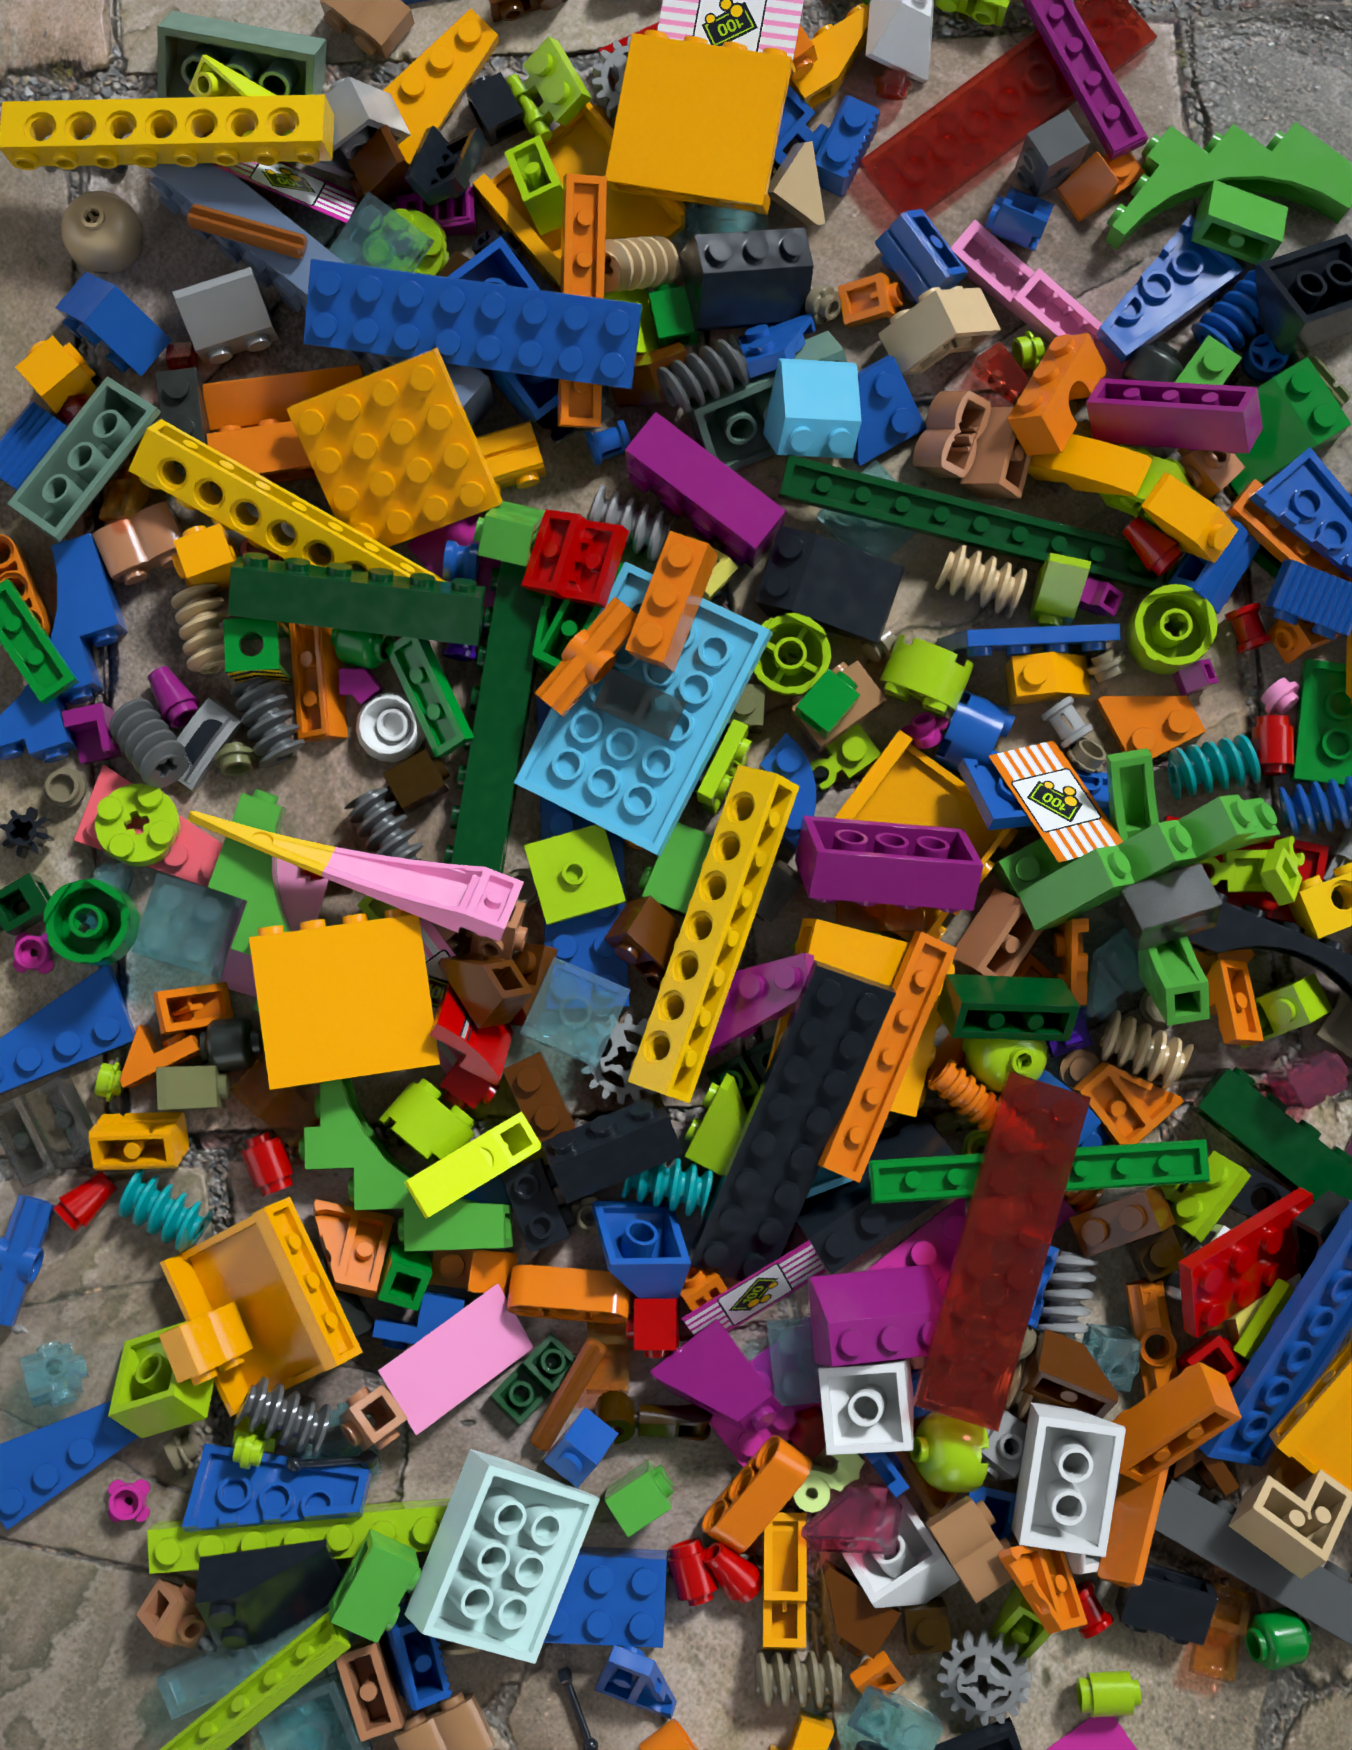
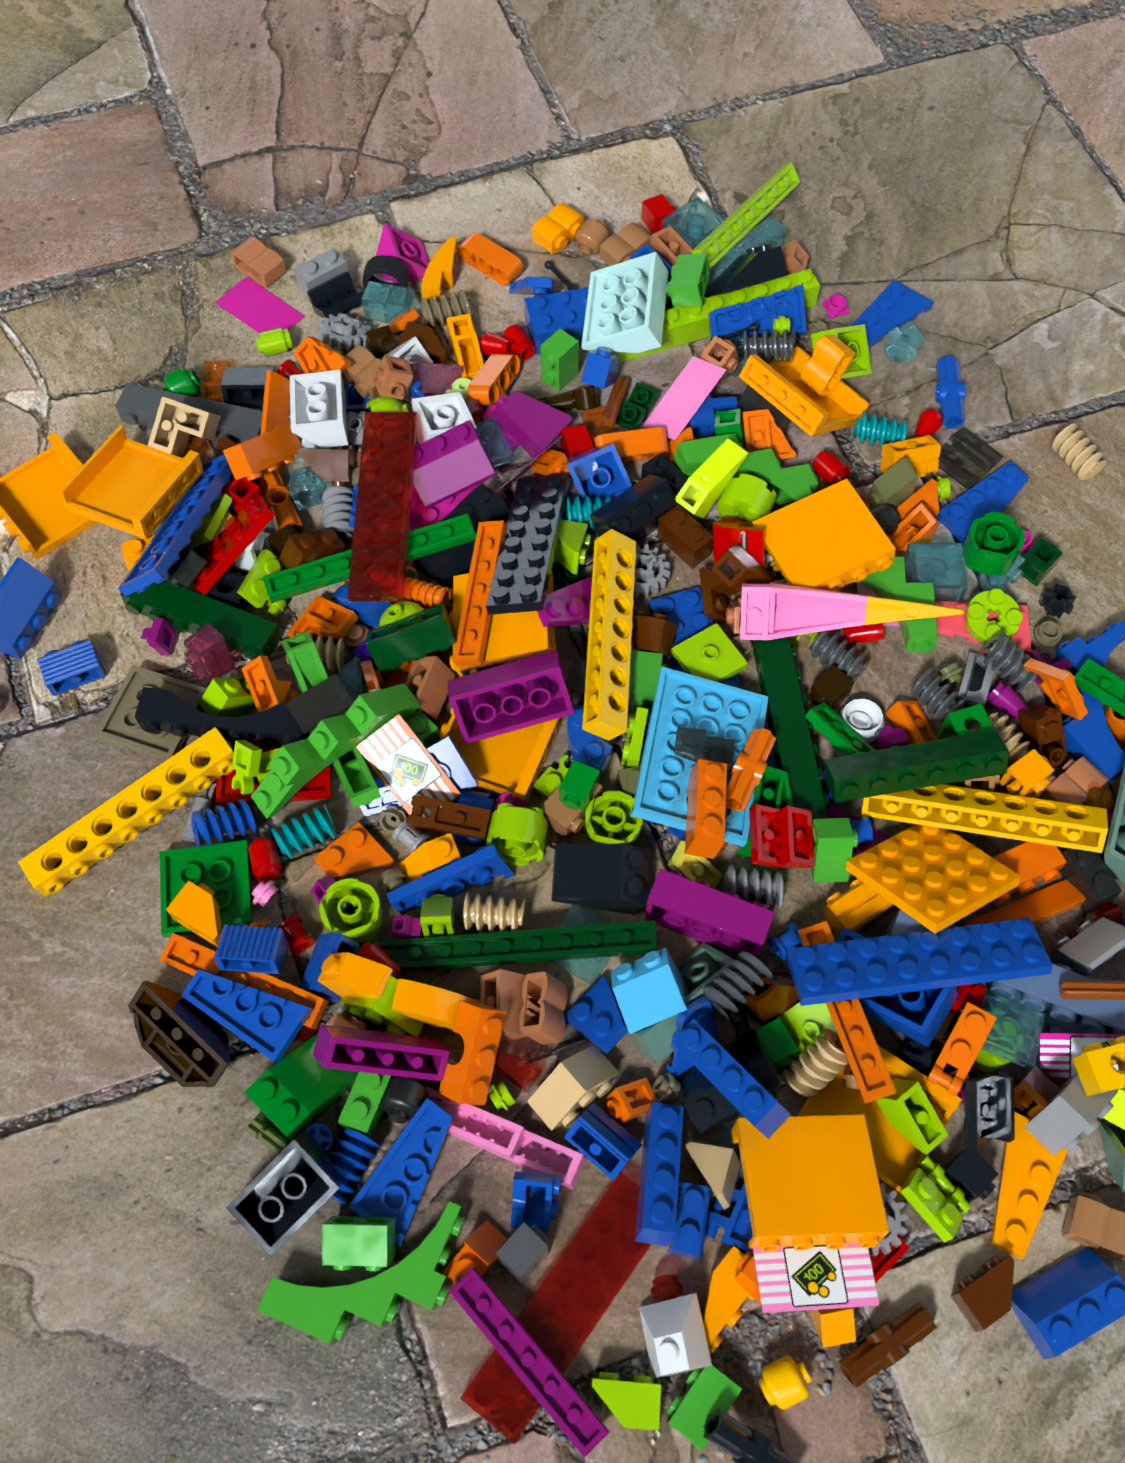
camera: 165 degrees right, 20 degrees down
clear light blue plate [520,957,631,1068] -> none
none -> nougat brick [373,355,413,400]
none -> reddish brown plate [406,795,492,840]
none -> blue brick [635,1101,684,1247]
none -> blue brick [672,1019,791,1139]
none -> orange plate [927,1002,997,1097]
none -> reddish brown slope [1017,703,1068,768]
none -> orange wing [1023,658,1088,720]

